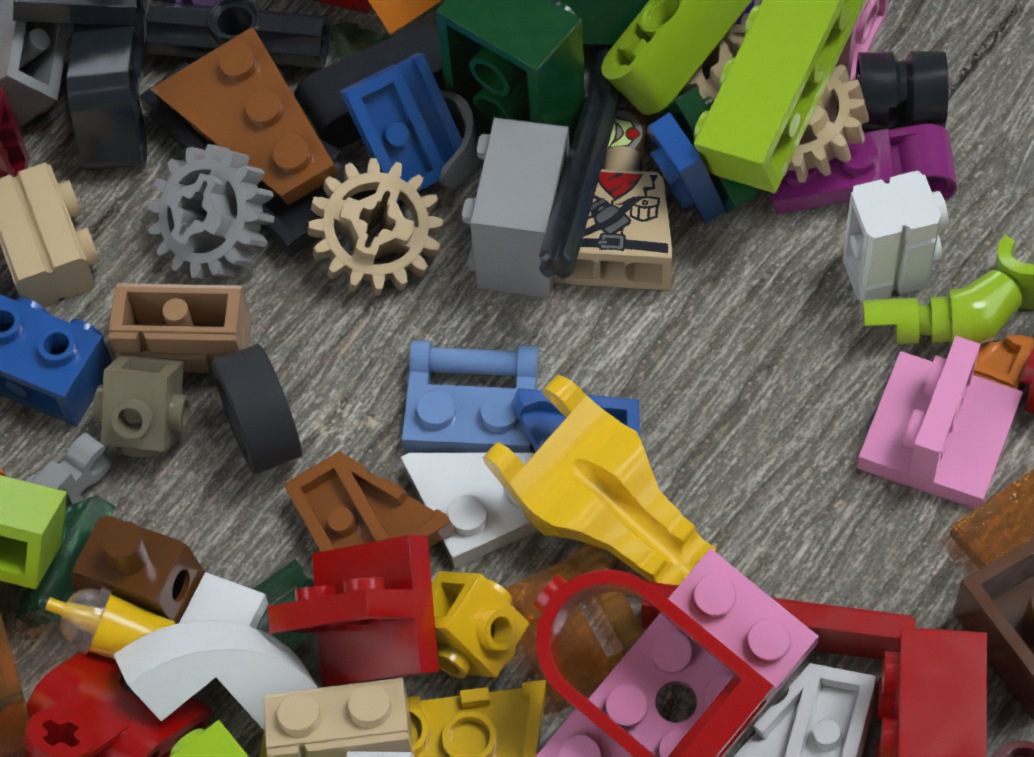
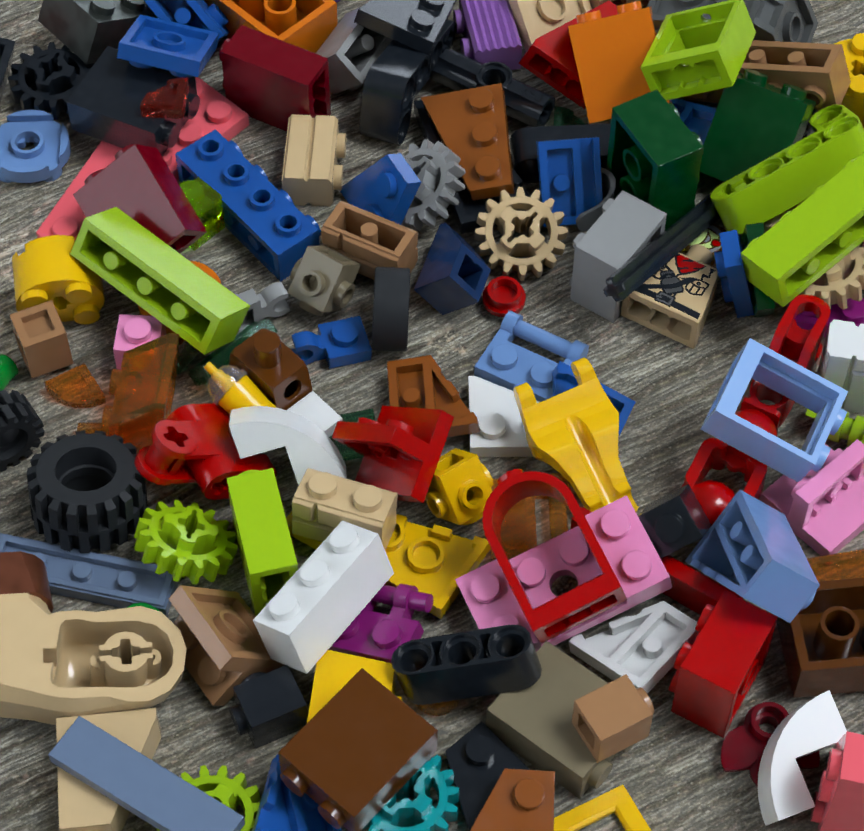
camera: 20 degrees right, 5 degrees down
none -> blue plate [291,316,372,369]
none -> blue wing [340,153,421,225]
none -> dark blue slope [414,222,491,315]
none -> red plate [482,276,526,317]
none -> black brick [638,484,711,558]
none -> red piece [682,294,831,534]
none -> medium blue wedge [684,489,820,623]
none -> light blue window [701,338,848,482]

